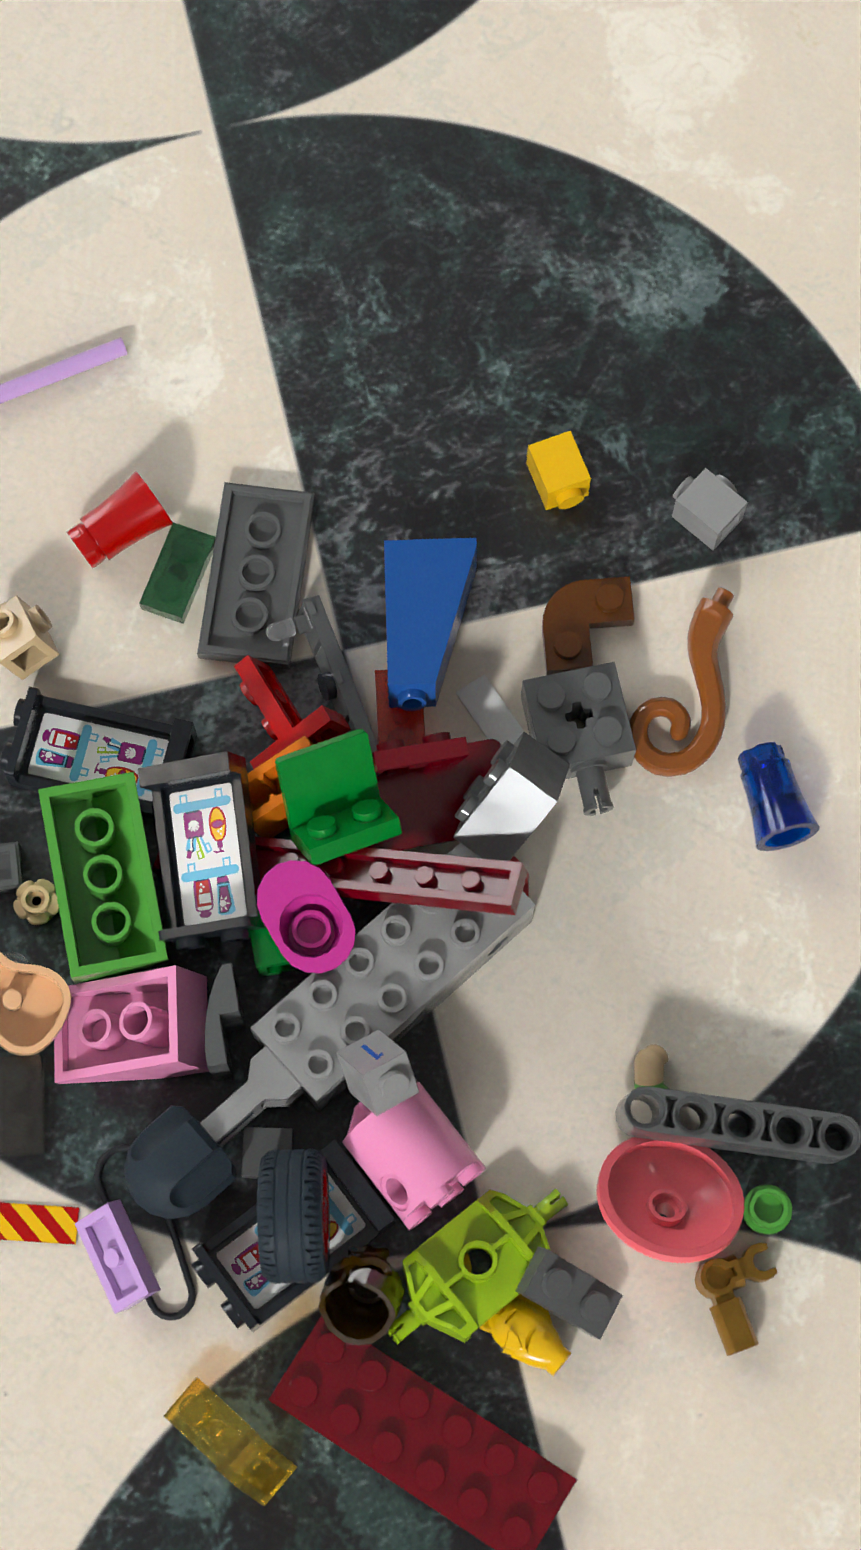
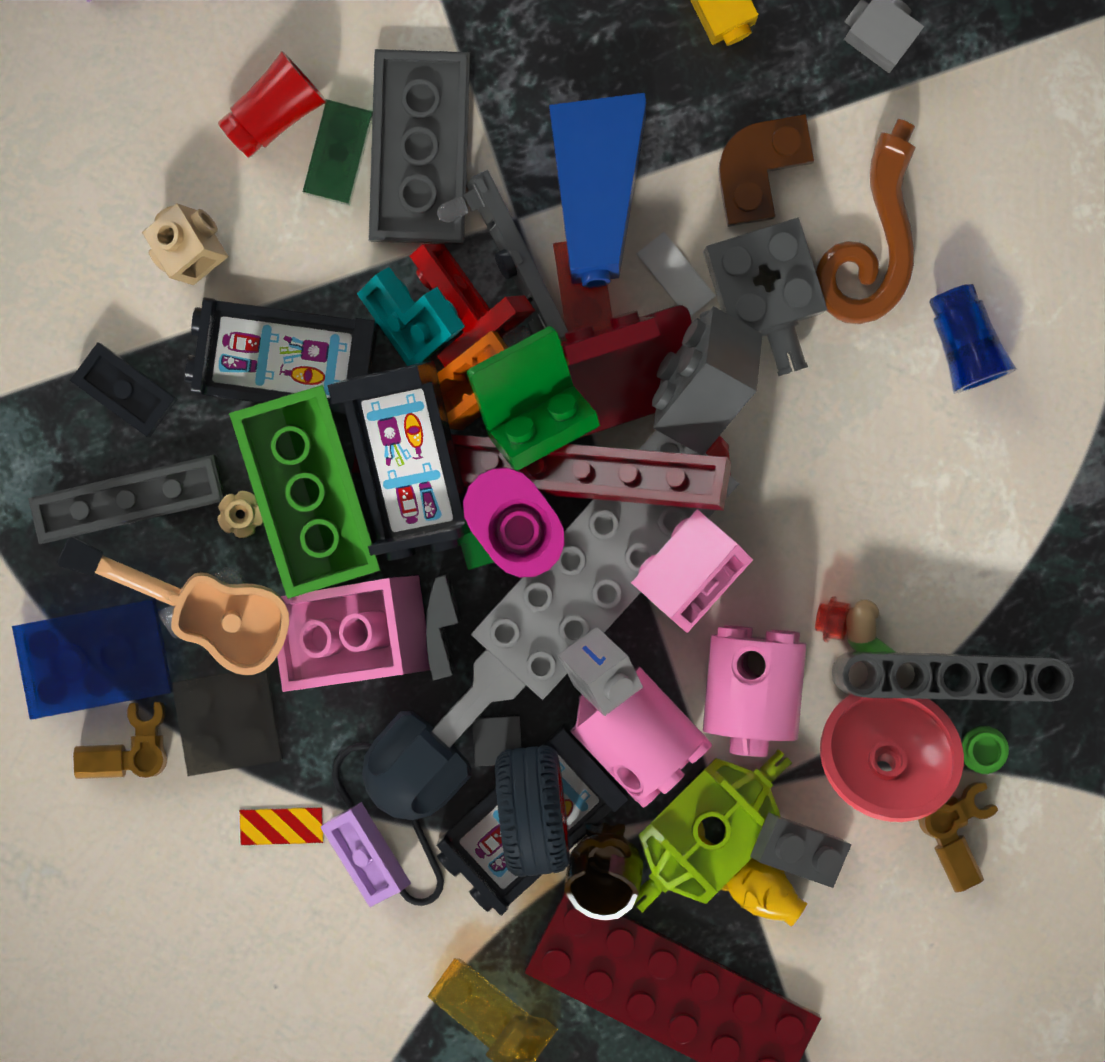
camera: 10 degrees left, 15 degrees up
none -> teal plate [357,267,465,366]
none -> bright pink slope [631,509,753,633]
none -> bright pink cylinder [703,625,806,757]
none -> clear red plate [815,596,851,643]

